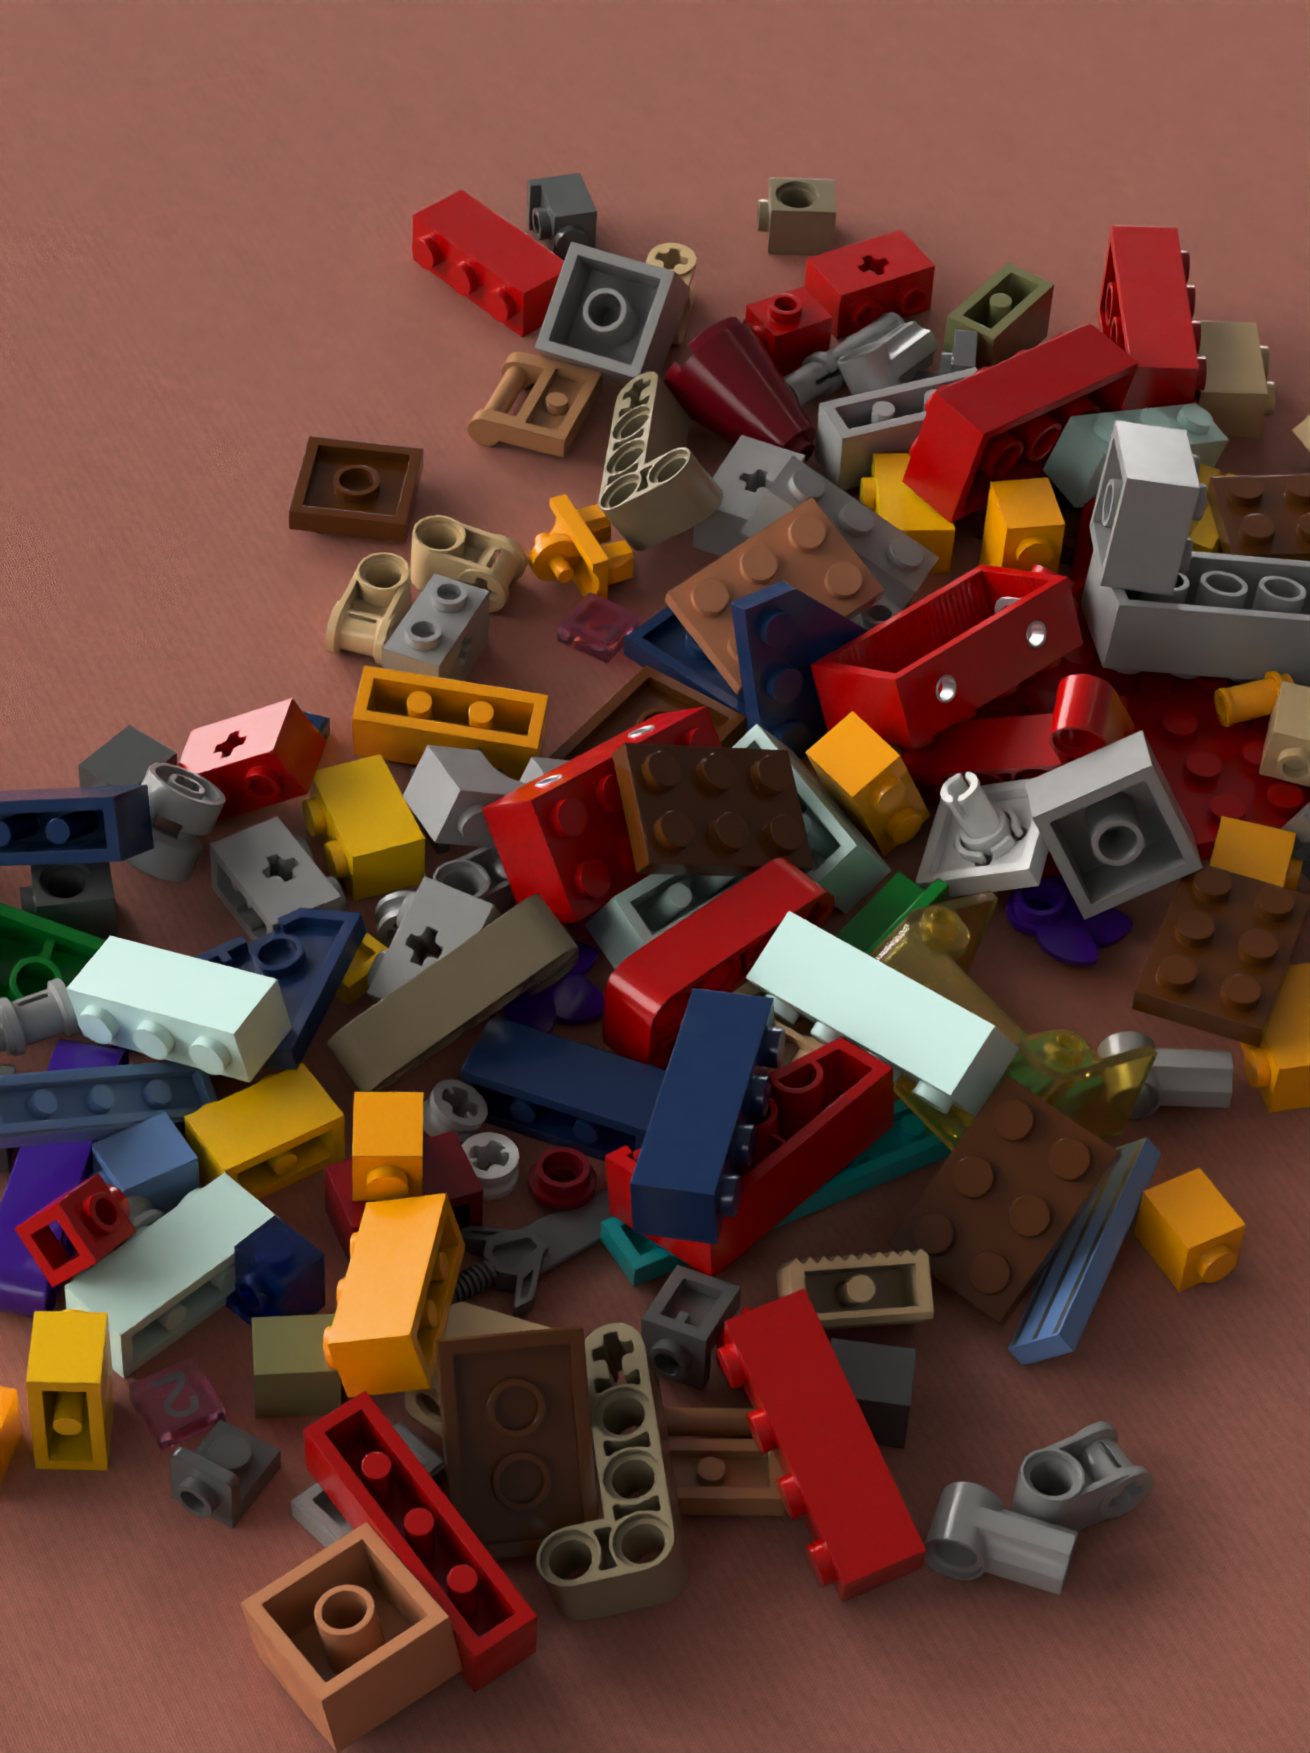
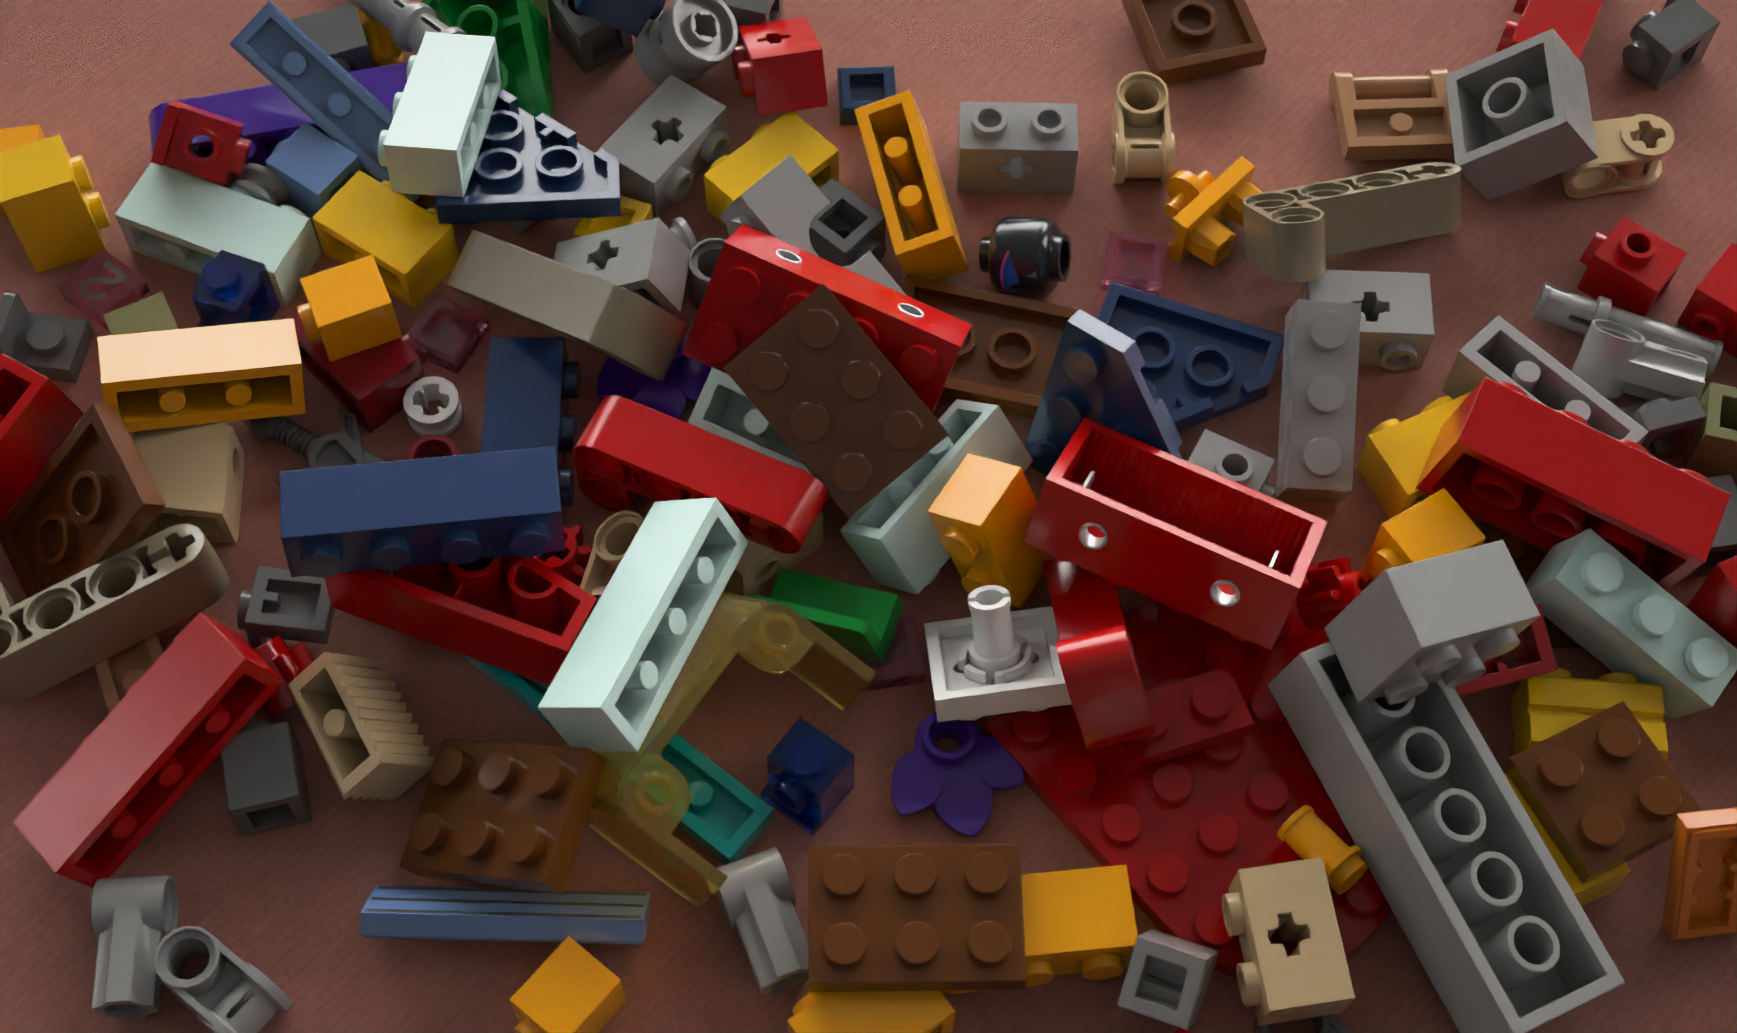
camera: 70 degrees right, 15 degrees up
tan piece [325,552,411,666] -> none
light grey bush [423,1079,488,1145] -> none
dark red cone [664,317,816,463] -> none
nougat plate [665,497,885,695] -> none
light grey brick [1024,730,1203,920] -> none
none -> clear blue brick [760,717,855,836]
none -> black head [979,217,1071,296]

